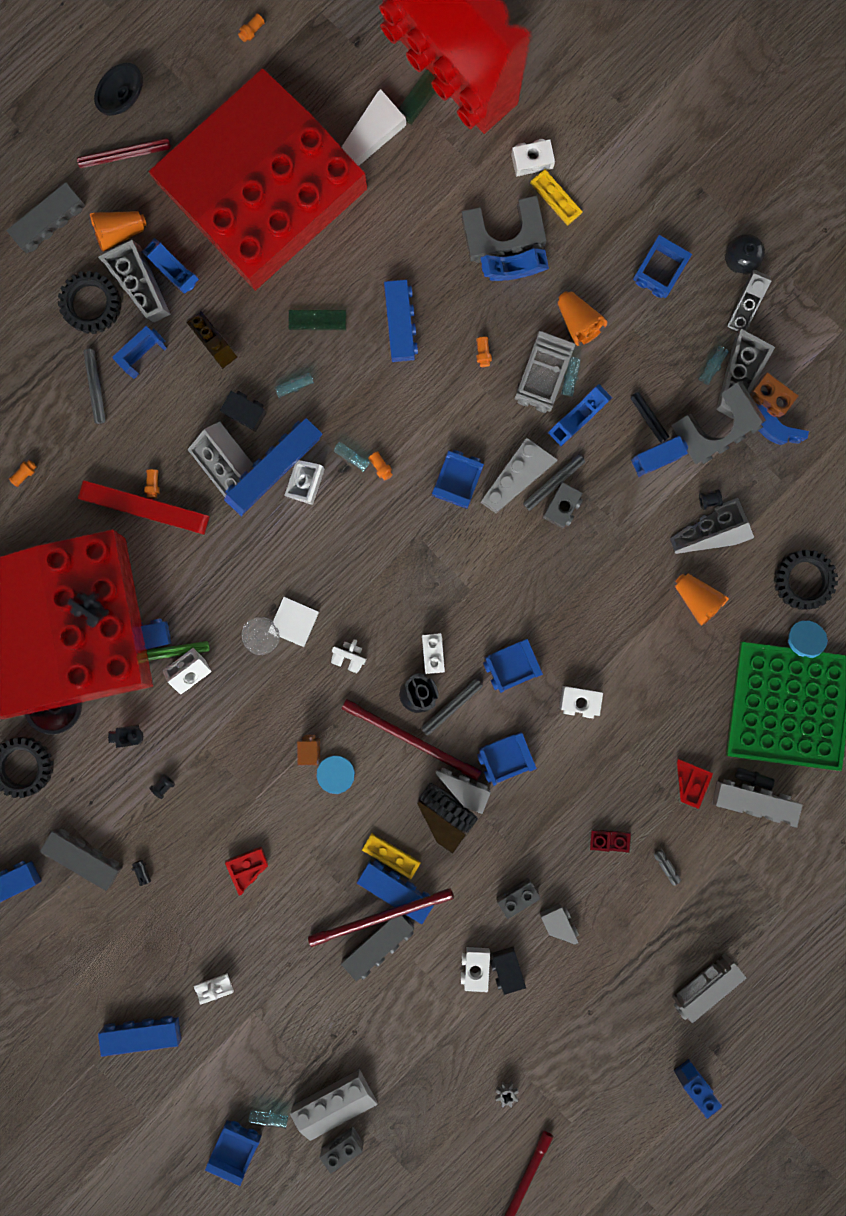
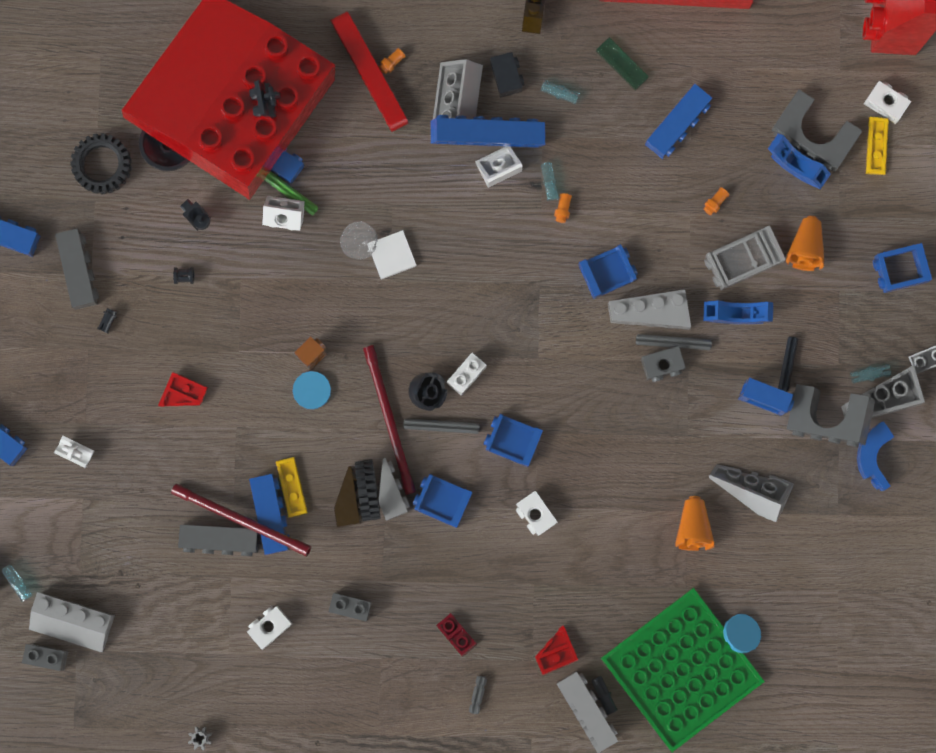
camera: 45 degrees right, 5 degrees down
white hips [331,639,367,673] -> none
black brick [490,947,526,995] -> none
light grey slope [539,904,579,944] -> none
clear light blue axle [561,357,580,397] -> none
black bush [699,489,723,510] -> none
dark orange brick [750,372,798,417] -> none
black tyre [774,550,838,610] -> none

